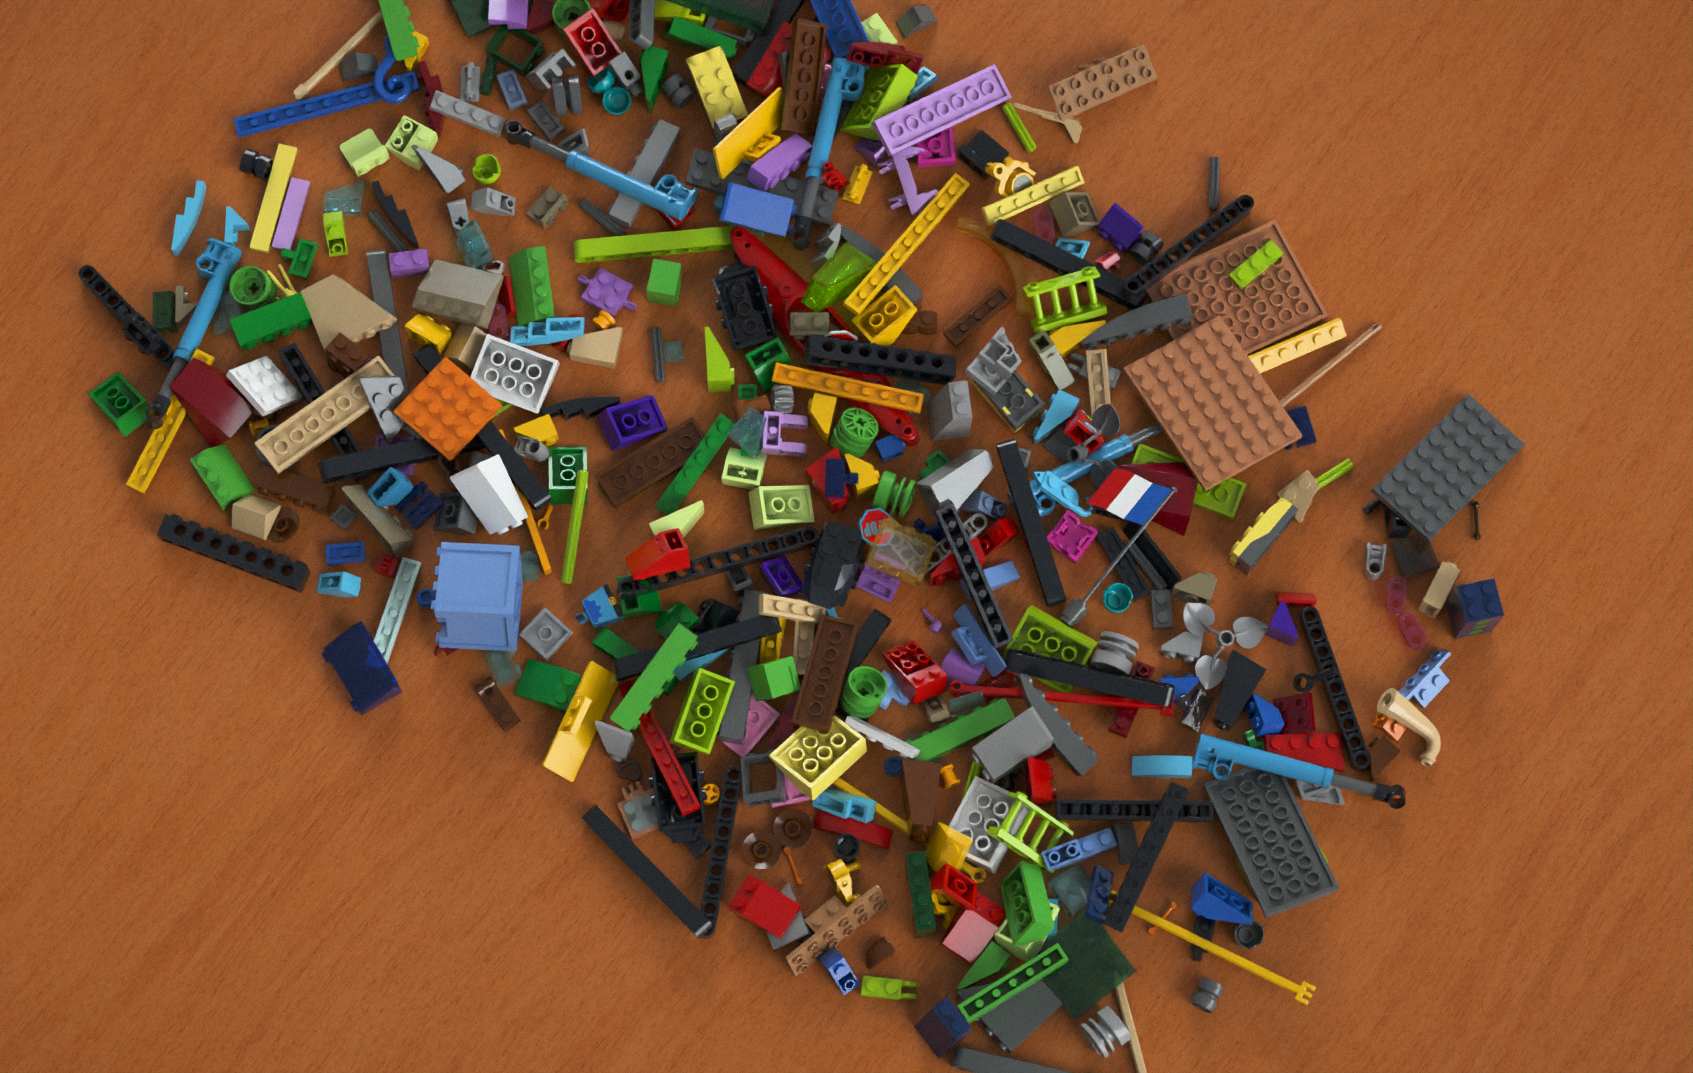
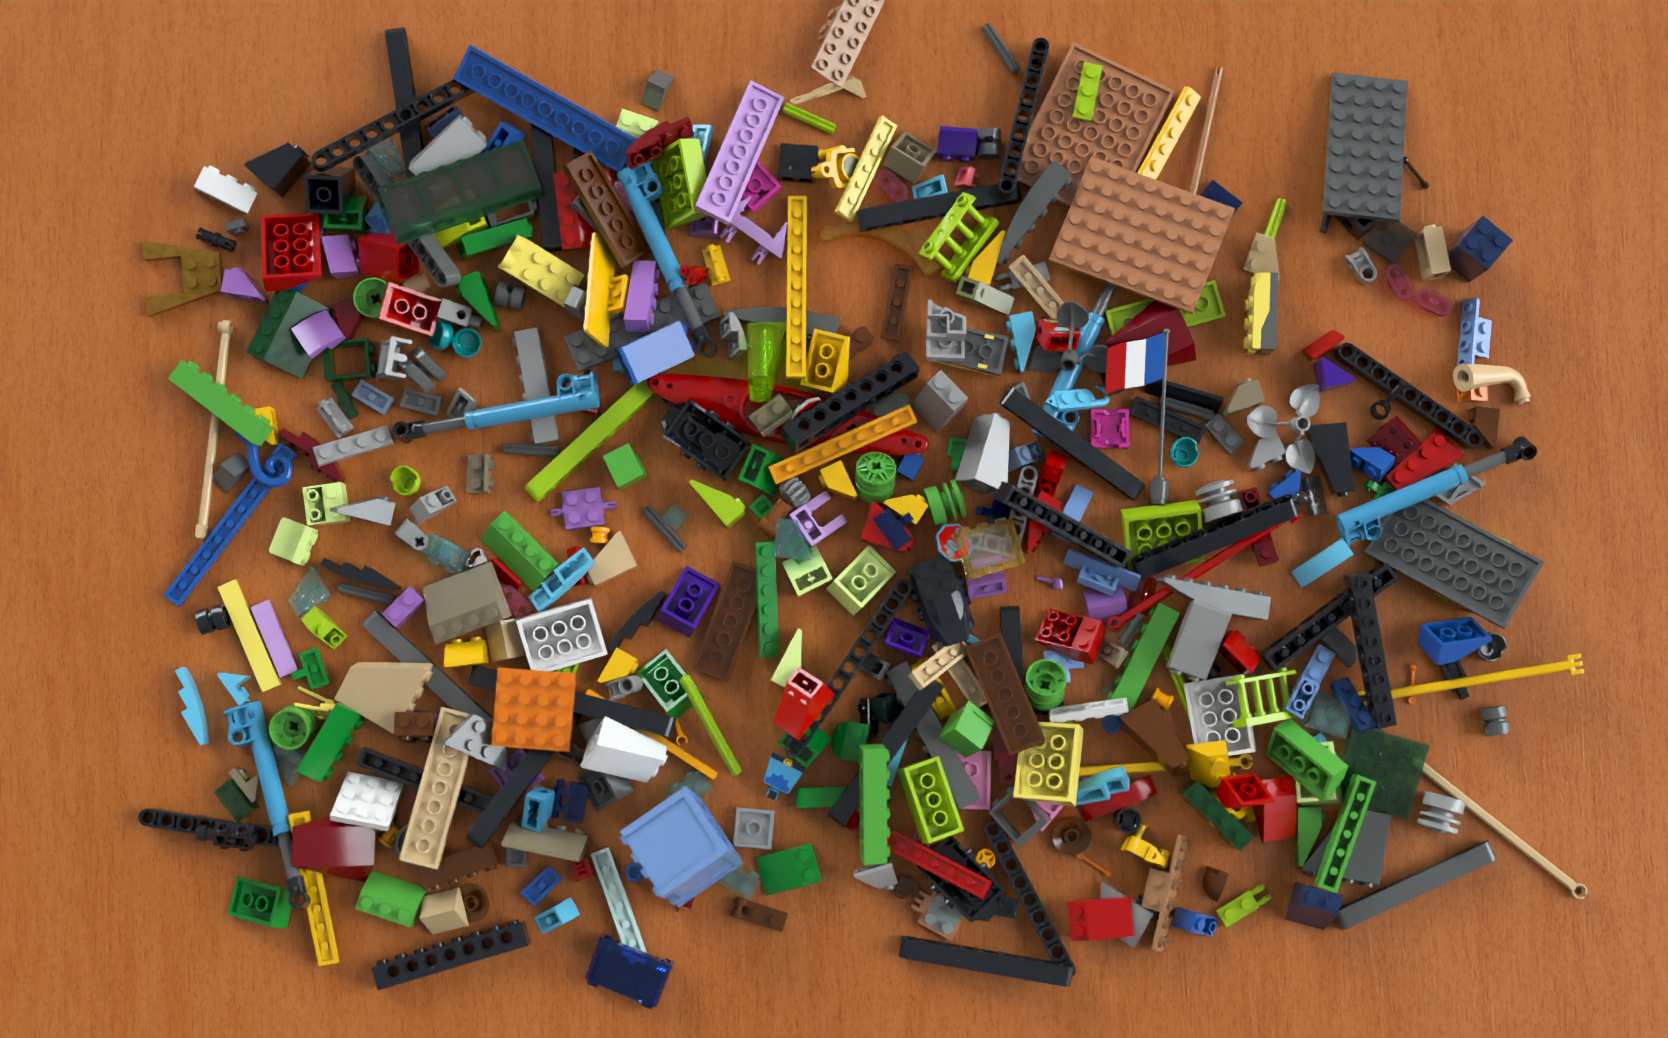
camera: 30 degrees left, 10 degrees up
yellow bracket [542,661,619,782] -> none
reddish brown dish [742,831,781,870] -> none

